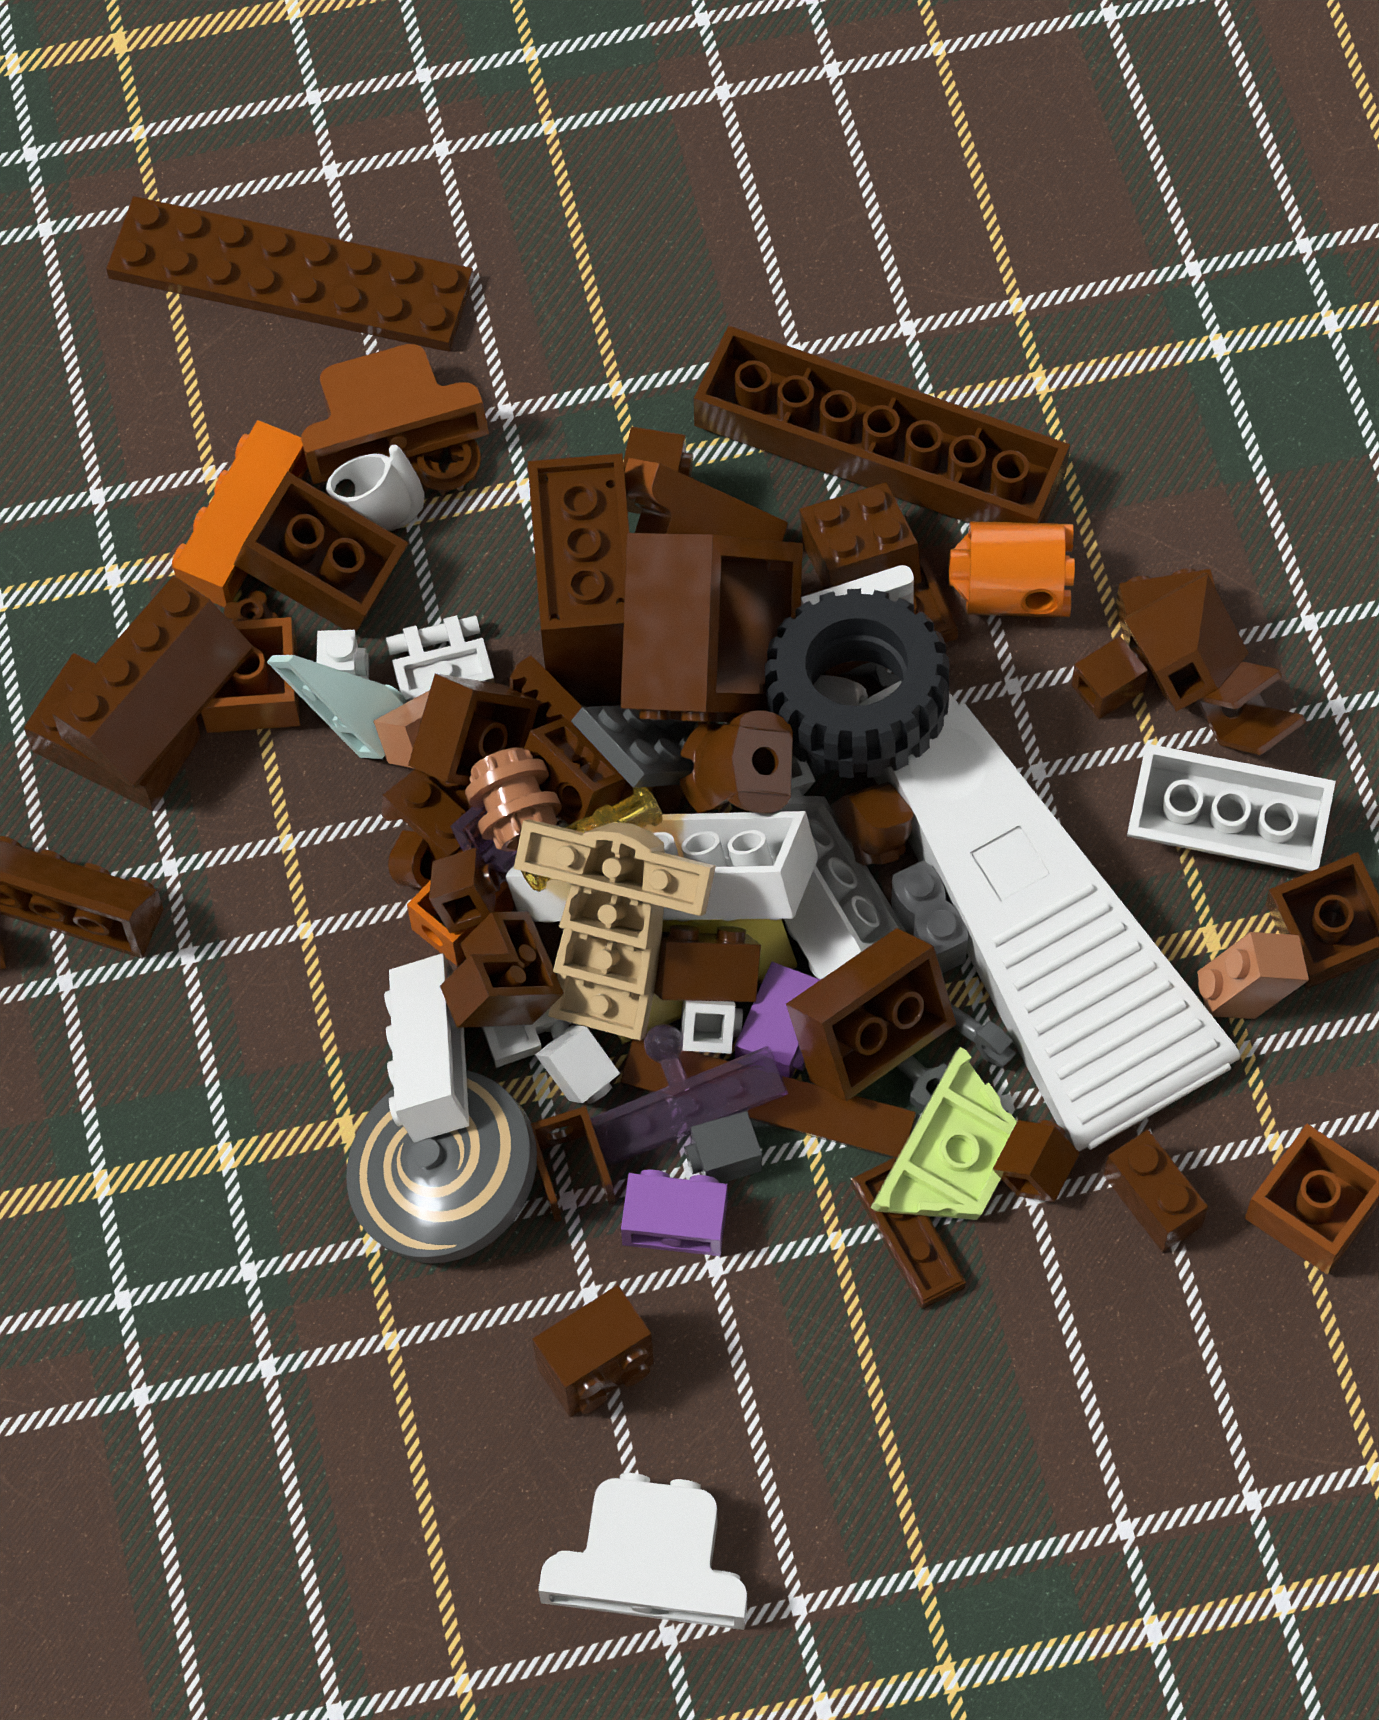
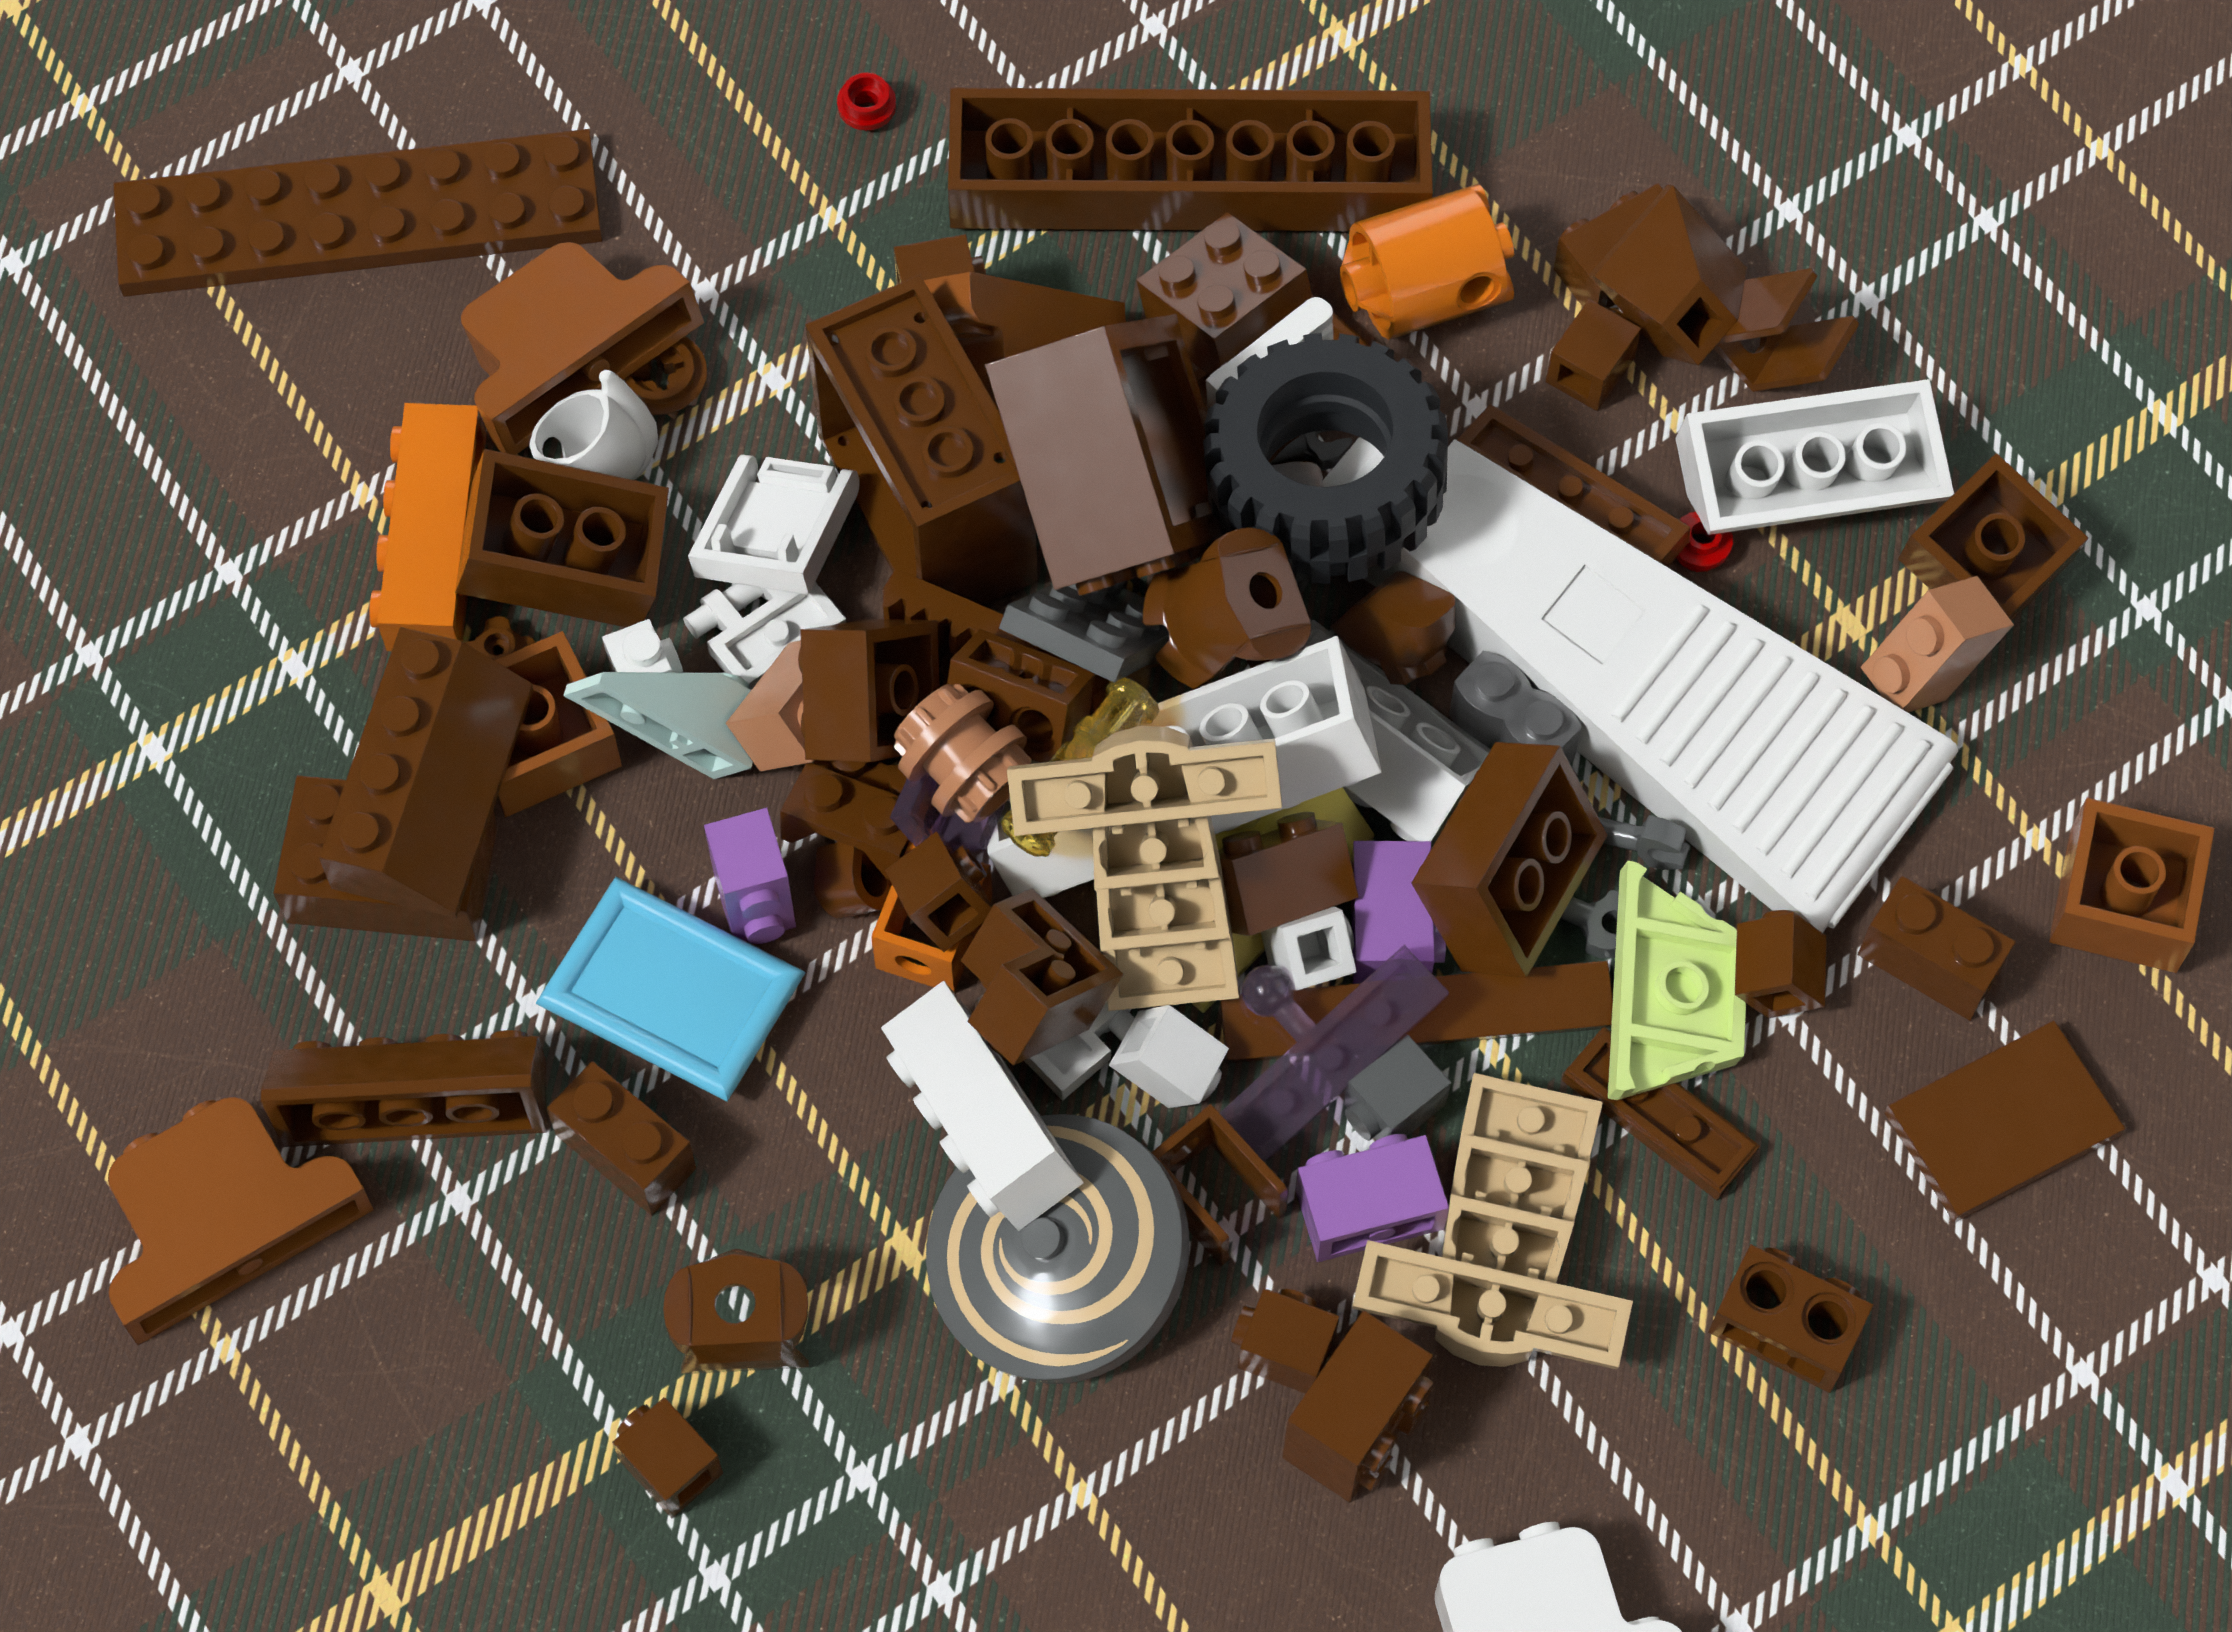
camera: 25 degrees left, 0 degrees up
none -> medium azure piece [536,876,806,1102]
none -> reddish brown brick [547,1061,697,1216]
none -> reddish brown brick [612,1397,723,1519]
none -> reddish brown piece [663,1248,809,1374]
none -> white container [688,455,860,595]
none -> medium lavender brick [704,808,796,944]
none -> red plate [837,72,896,131]
none -> reddish brown brick [1231,1288,1340,1394]
none -> tan slope [1352,1073,1633,1370]
none -> reddish brown gear [1457,404,1690,567]
none -> red plate [1676,512,1733,572]
none -> reddish brown brick [1708,1244,1873,1393]
none -> reddish brown tile [1885,1020,2125,1223]

